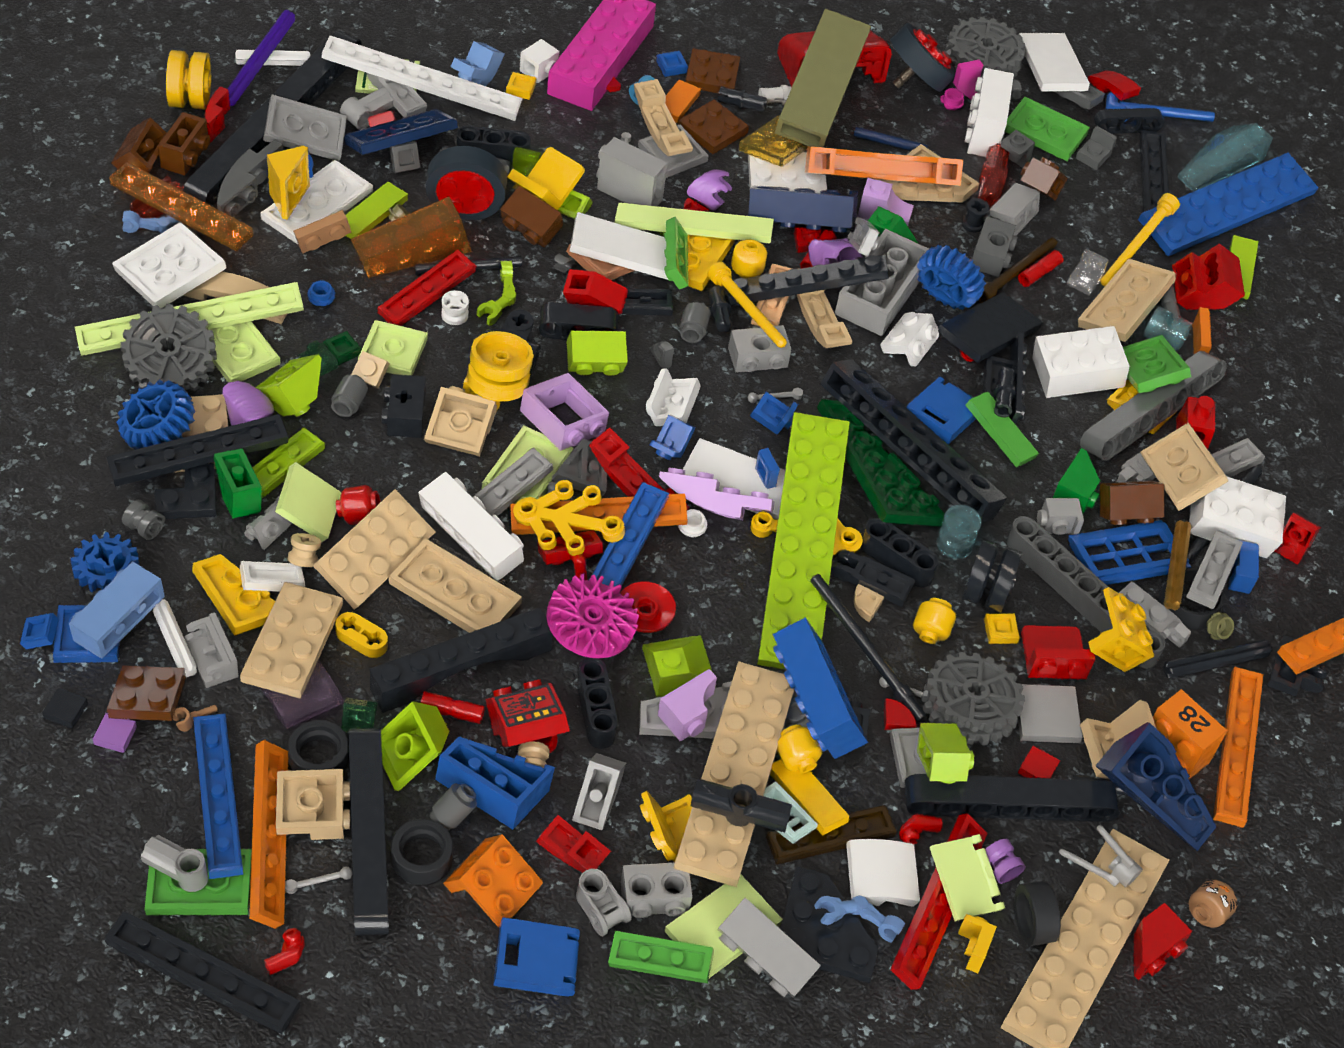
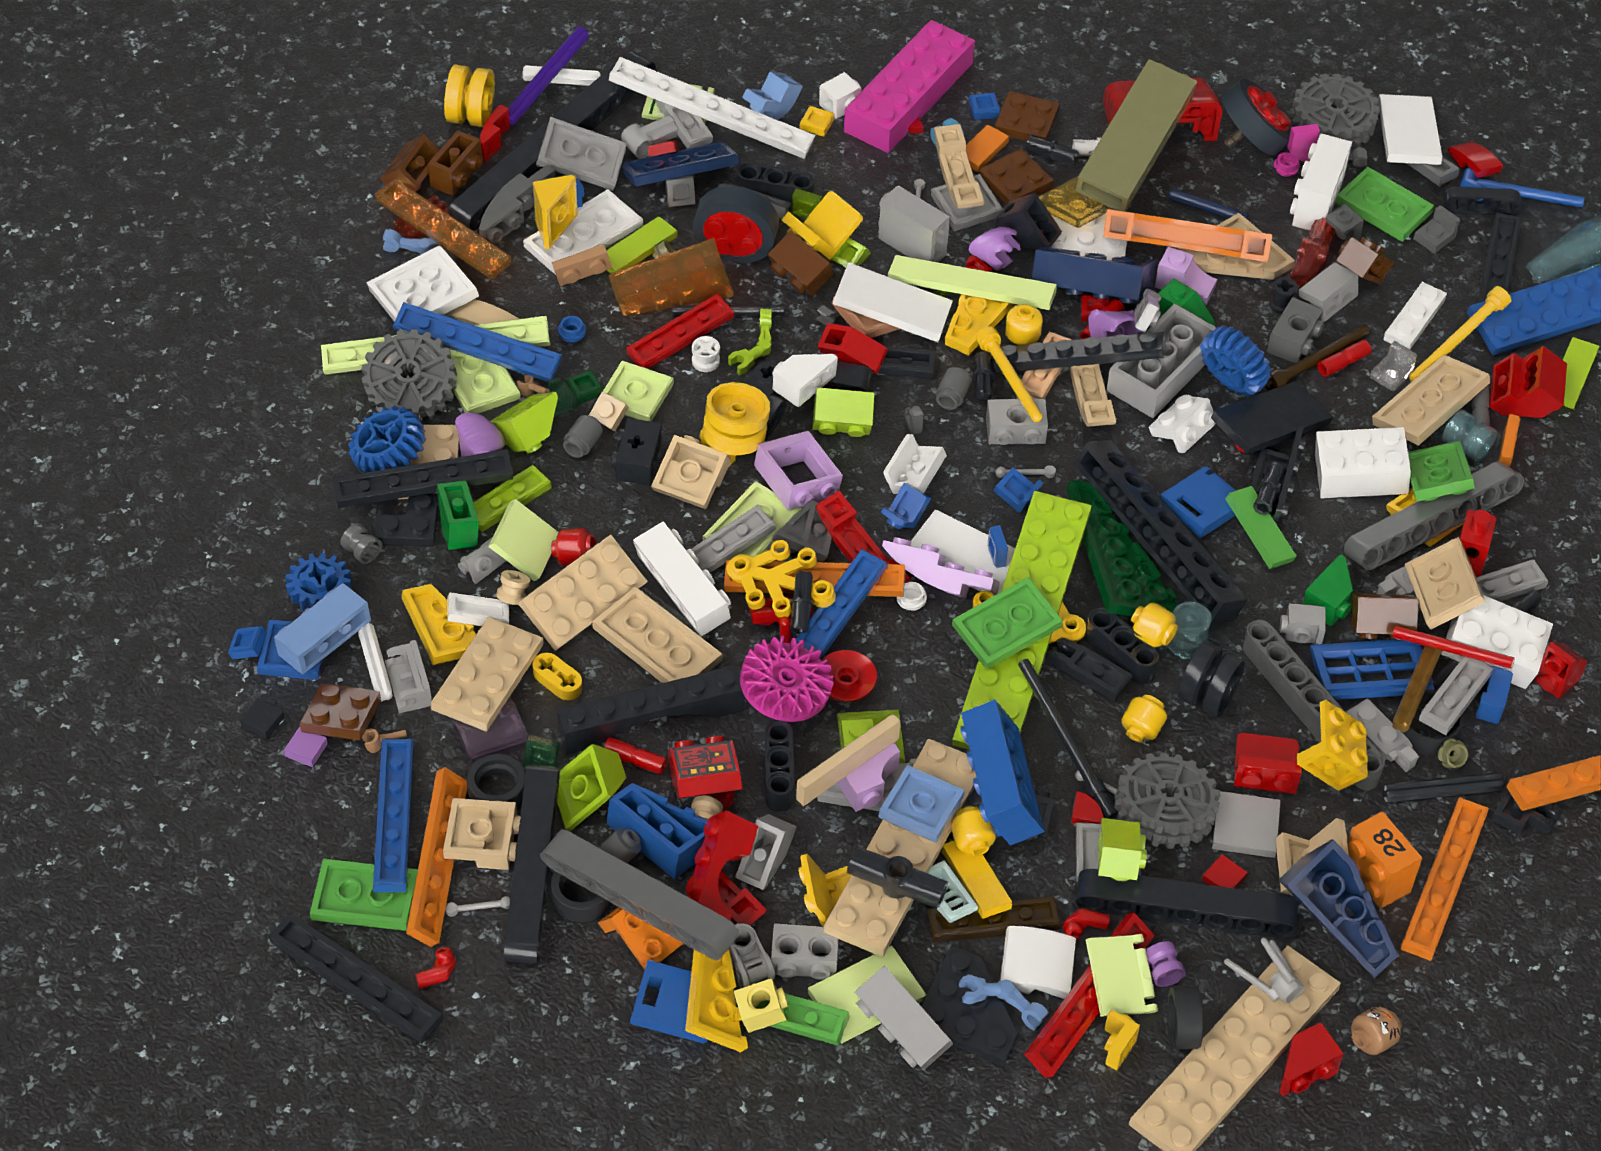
camera: 15 degrees right, 0 degrees up
light grey piece [141,835,208,892] -> none
bright green plate [664,217,689,290] -> none
tan tile [854,584,884,623] -> none
yellow tile [984,613,1020,644] -> none
none -> blue tile [392,302,562,383]
none -> medium nougat hand [517,375,550,396]
none -> dark grey beam [540,829,739,960]
none -> yellow wing [685,949,748,1052]
none -> red arch [686,810,759,921]
none -> light yellow brick [734,978,789,1033]
none -> white slope [772,354,838,407]
none -> black axle [789,571,814,633]
none -> tan tile [796,714,901,806]
none -> medium blue plate [878,765,965,843]
none -> bright green plate [952,577,1063,670]
none -> black torso [995,193,1062,250]
none -> yellow head [1131,602,1178,648]
none -> white plate [1384,282,1447,352]
none -> red bar [1393,626,1515,669]

